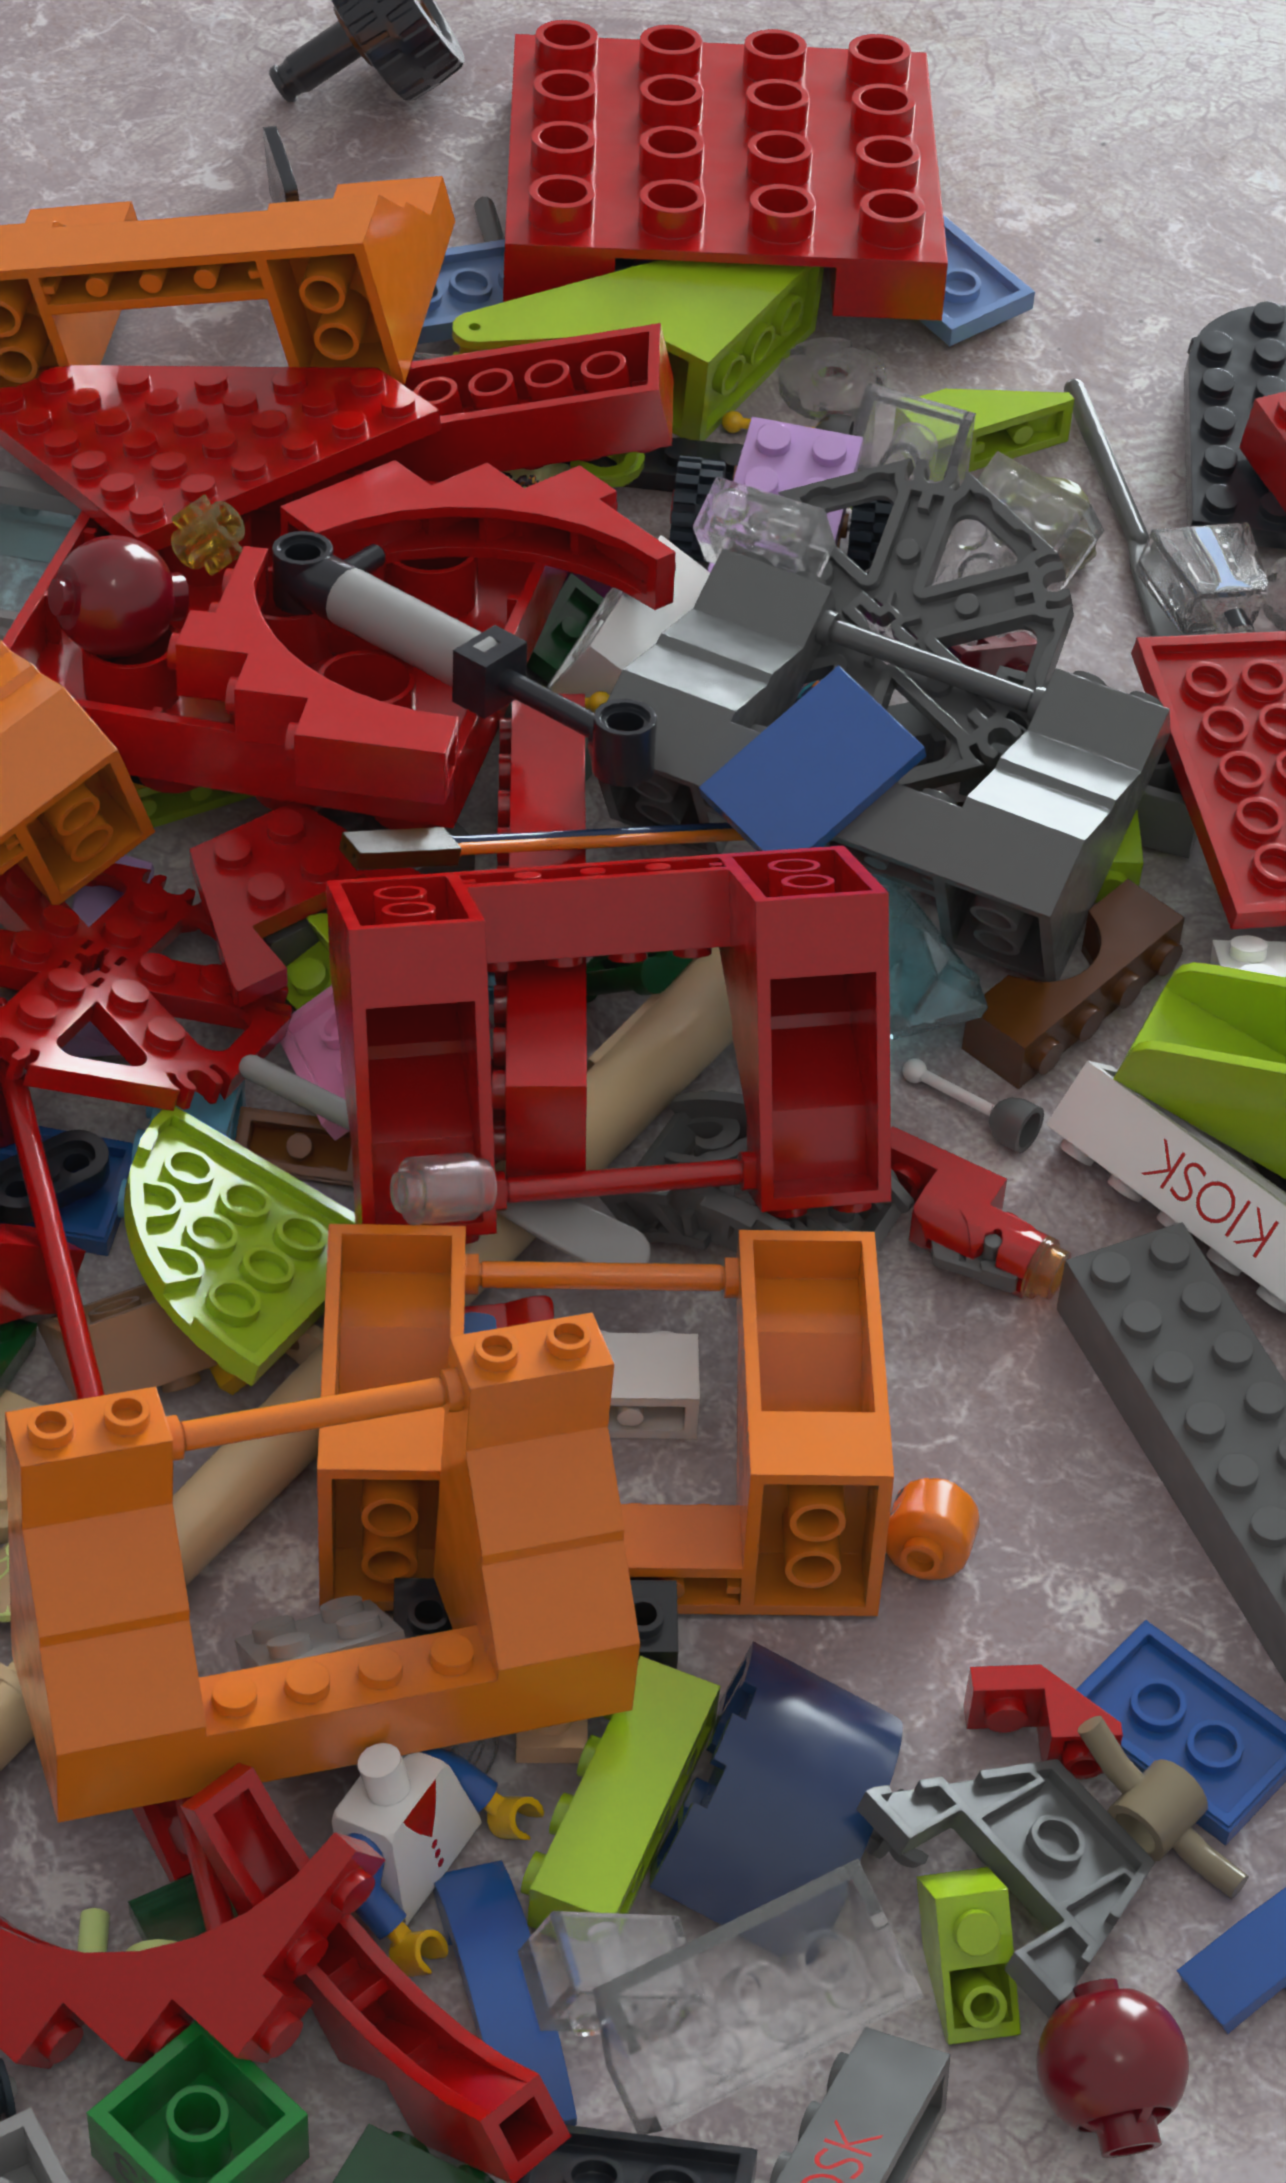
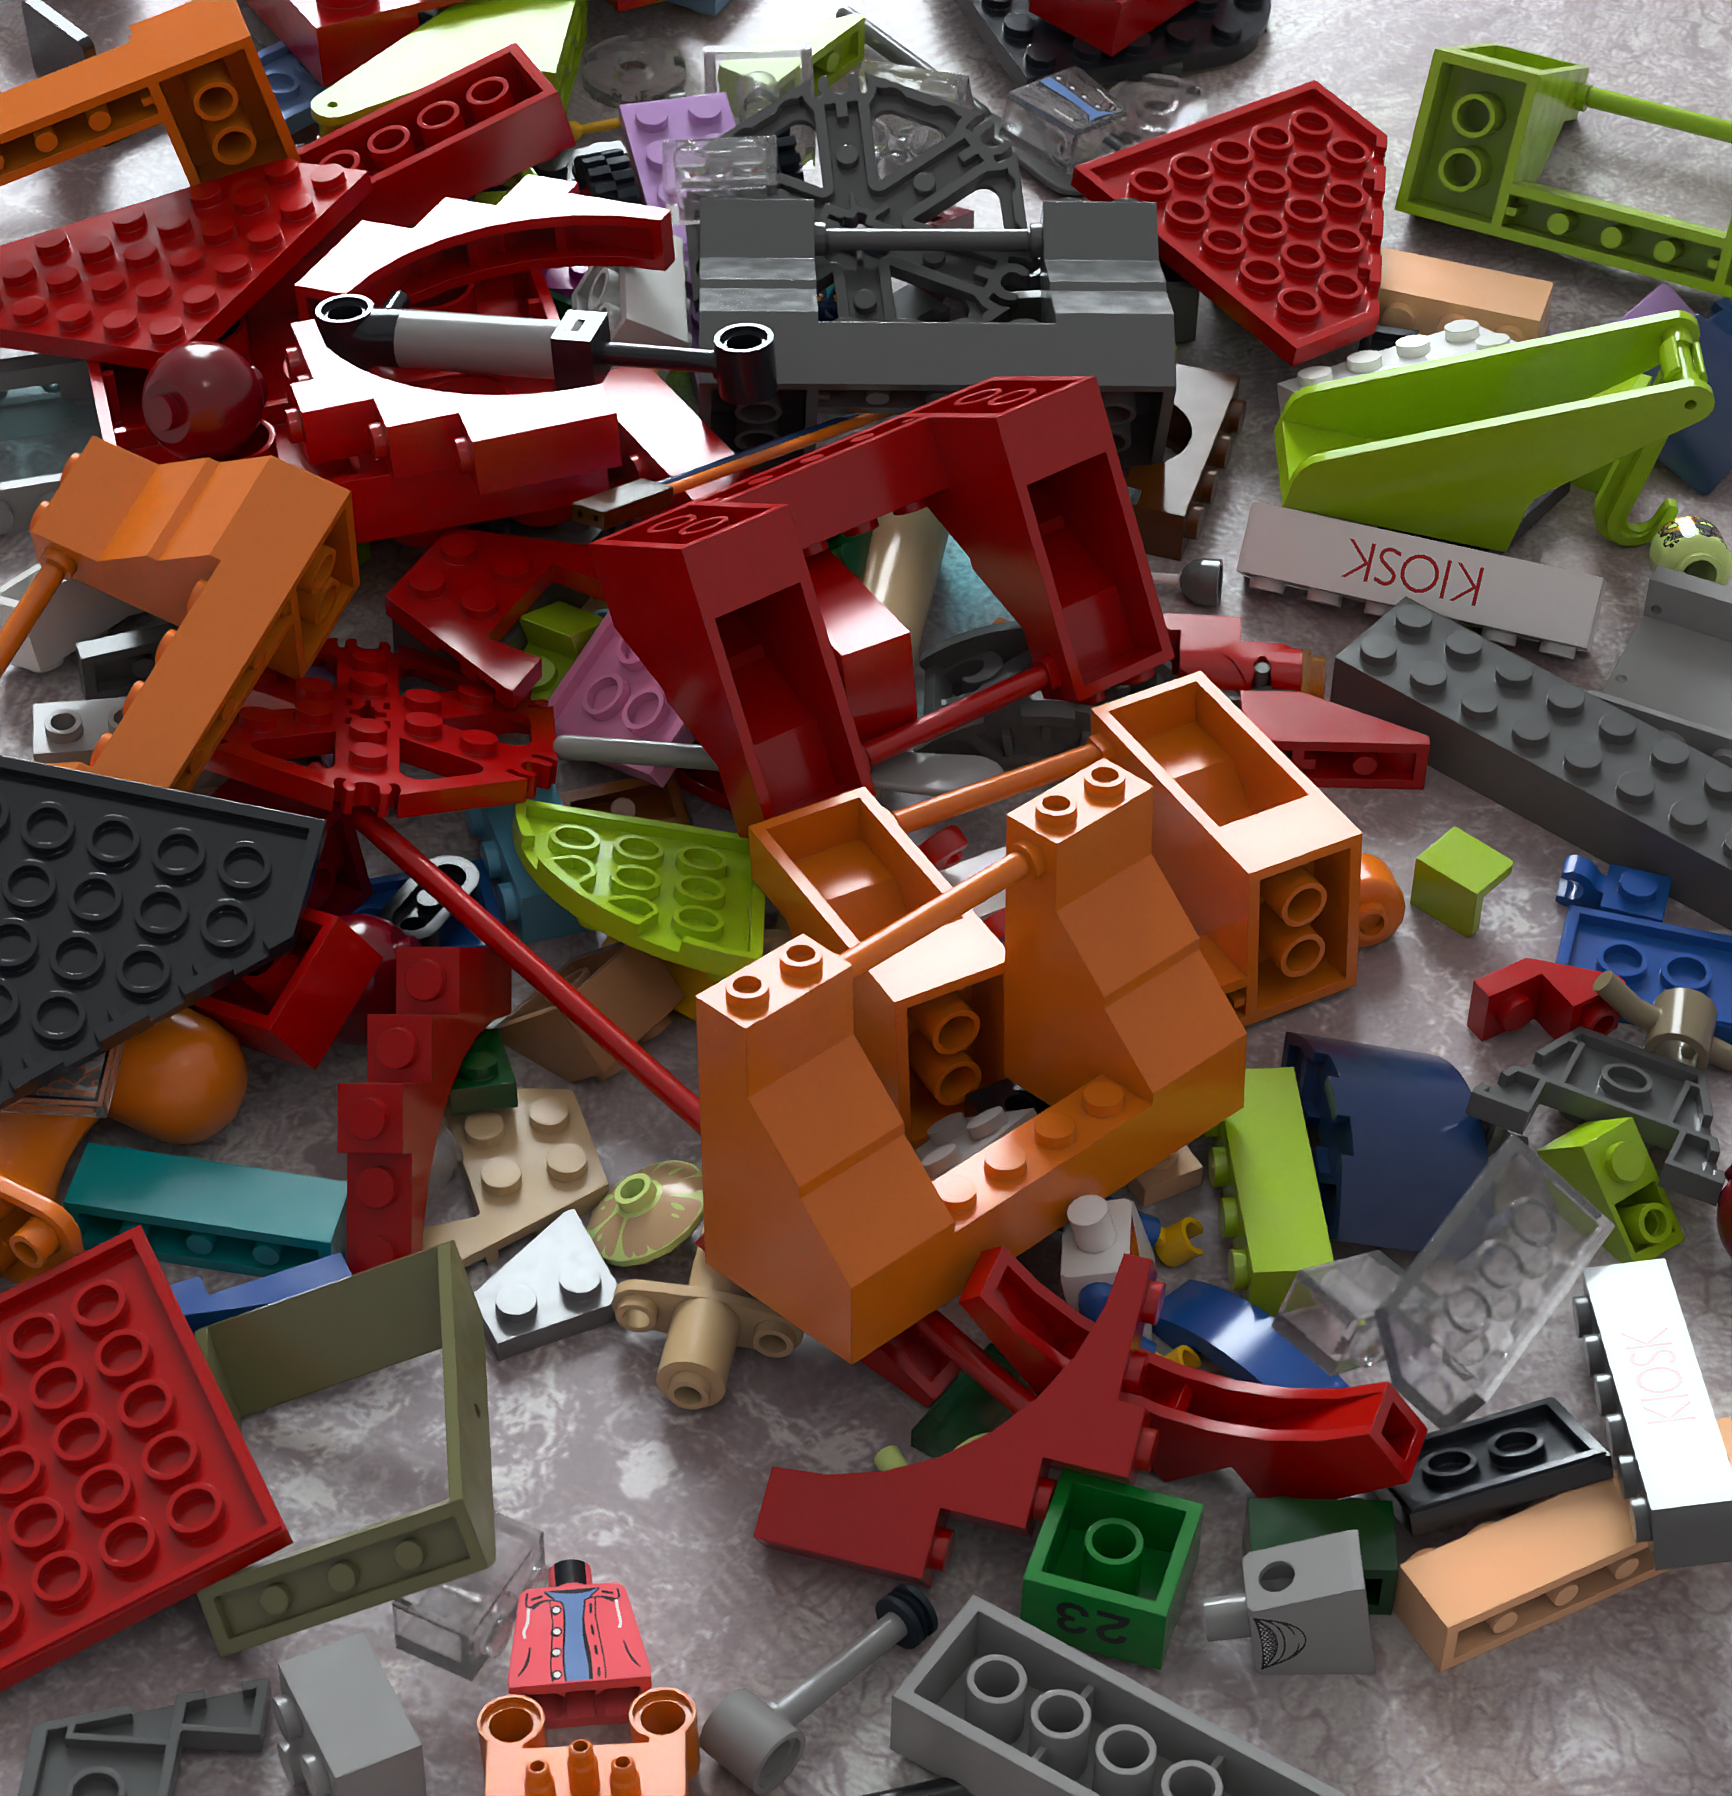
camera: 25 degrees left, 5 degrees down
clear yellow gear [171,495,245,575] -> none
clear brick [390,1152,497,1225] -> none
blue tile [699,665,926,851] -> none
none -> red slope [1239,690,1430,790]
none -> lime panel [1410,826,1513,938]
none -> blue plate [1555,855,1672,922]

